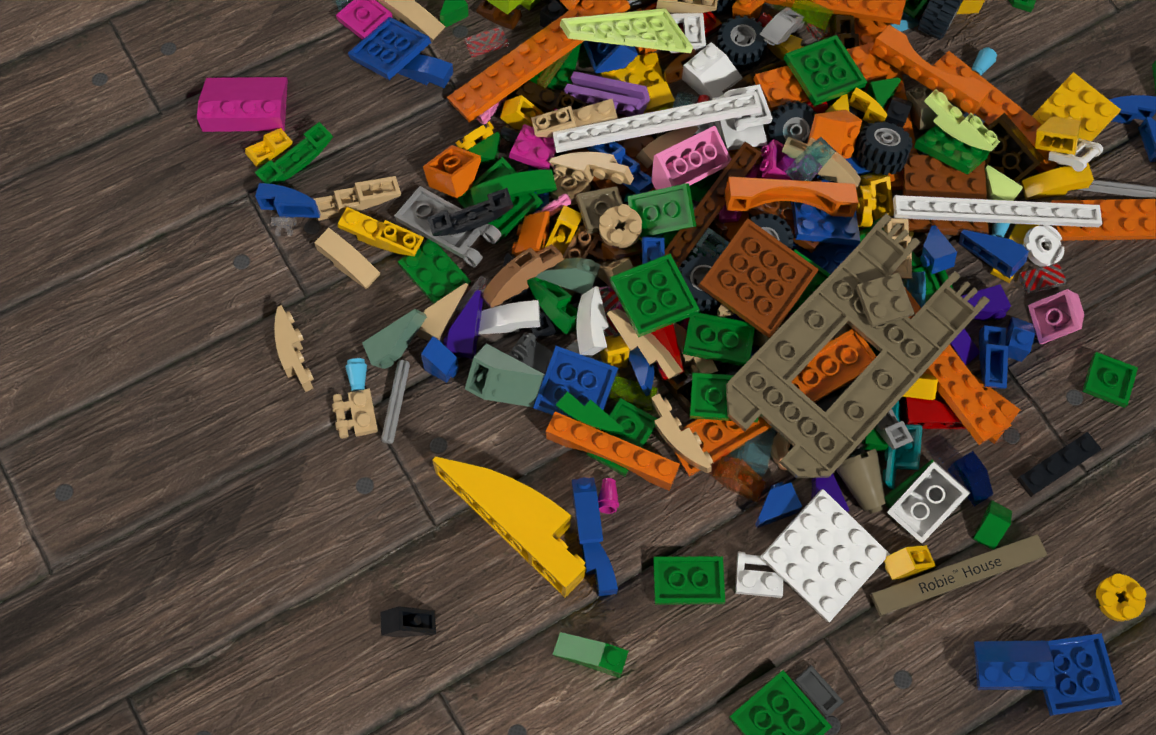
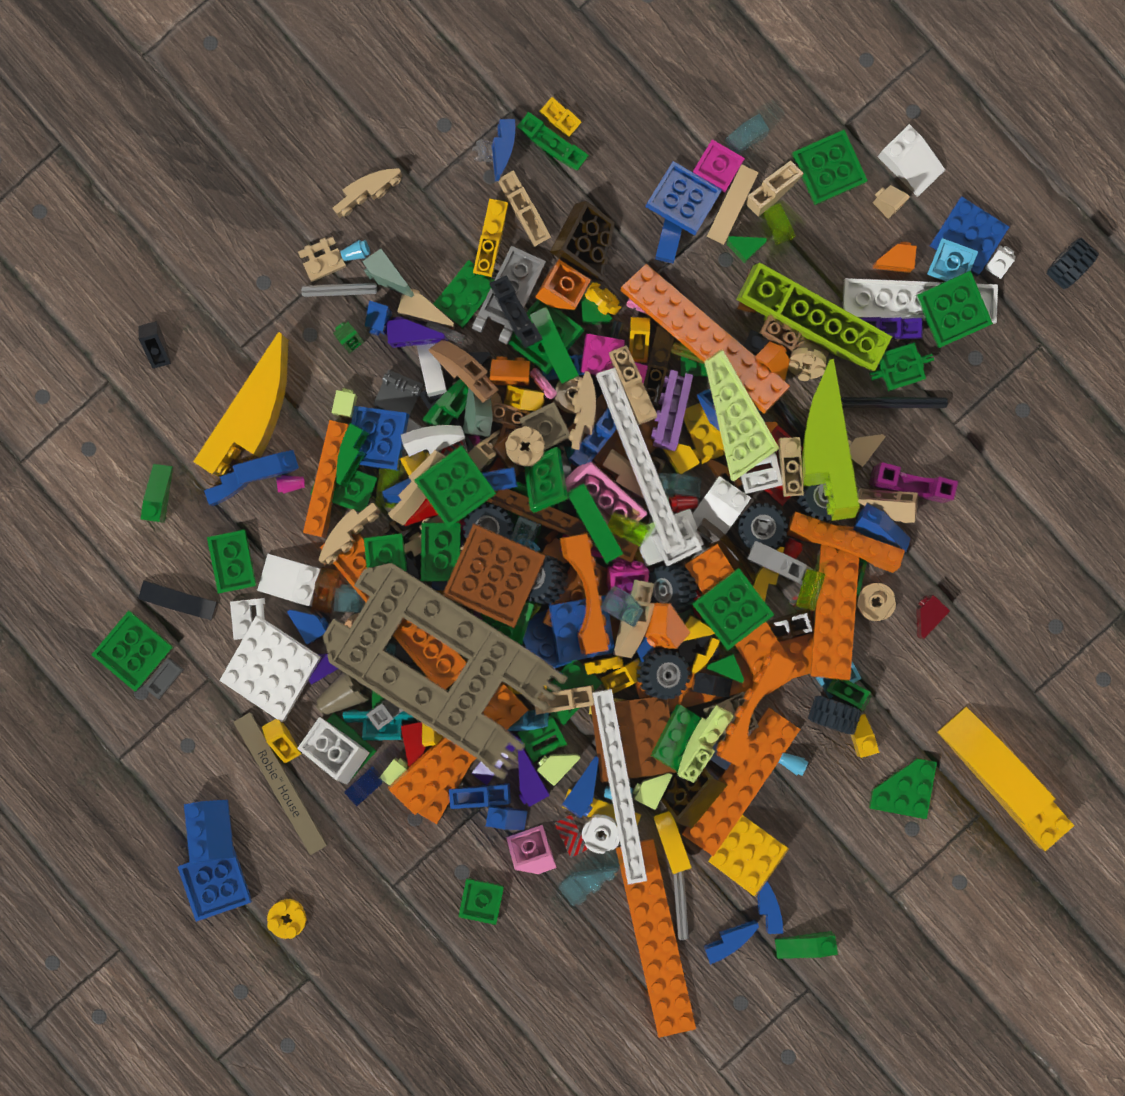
camera: 85 degrees right, 20 degrees up
dark pink slope [197,77,288,132] -> none
tan slope [314,228,380,289] -> none
clear tile [464,27,508,58] -> none
sand green slope [465,343,544,407] -> none
dark tan plate [855,273,914,328] -> none
blue slope [920,225,957,274] -> none
green slope [973,500,1012,550] -> none
black plate [1017,432,1102,497] -> none
yellow torso [1035,117,1081,155] -> none
white plate [1048,138,1103,172] -> none
none -> black slope [138,580,217,620]
none -> white slope [257,554,323,606]
none -> yellowish green brick [331,388,358,419]
none -> green slope [333,322,364,354]
none -> yellowish green brick [380,758,409,786]
none -> yellowish green slope [537,754,580,786]
none -> dark brown wedge [550,201,615,282]
none -> clear light blue slope [558,865,619,906]
none -> green slope [567,483,623,563]
none -> clear neon green slope [608,512,651,547]

